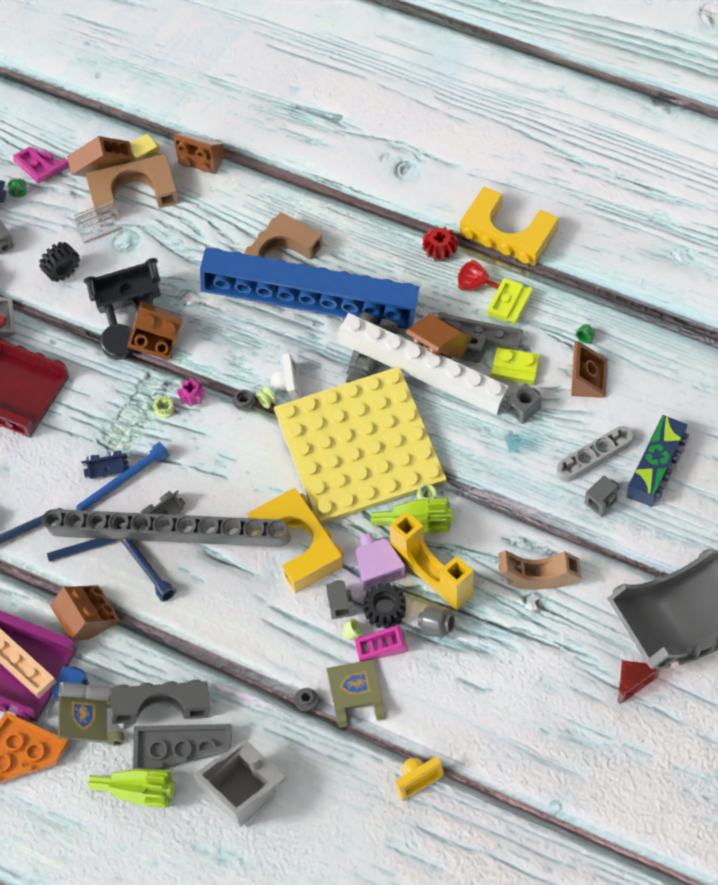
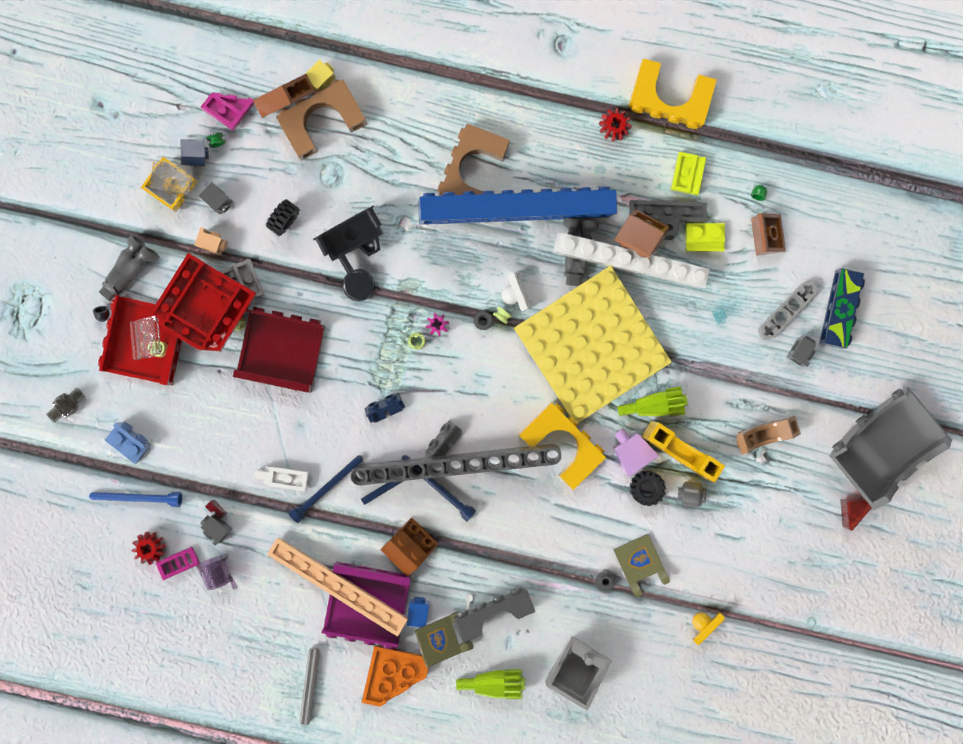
camera: 15 degrees left, 30 degrees up
light grey piece [59,682,110,701] -> none
clear plate [74,200,123,244] -> none
blue piece [76,442,170,511] -> none
dark orange slope [127,301,183,361] -> none
dark grey wing [133,724,232,770] -> none
dark orange slope [174,132,225,174] -> none
dark grey brick [326,580,355,619] -> none
yellowish green hinge [342,619,363,640] -> none
dark pink slope [354,625,408,661] -> none
yellowish green hinge [417,484,436,499] -> none
red piece [457,260,500,291] -> none
dark grey brick [506,383,542,424] -> none

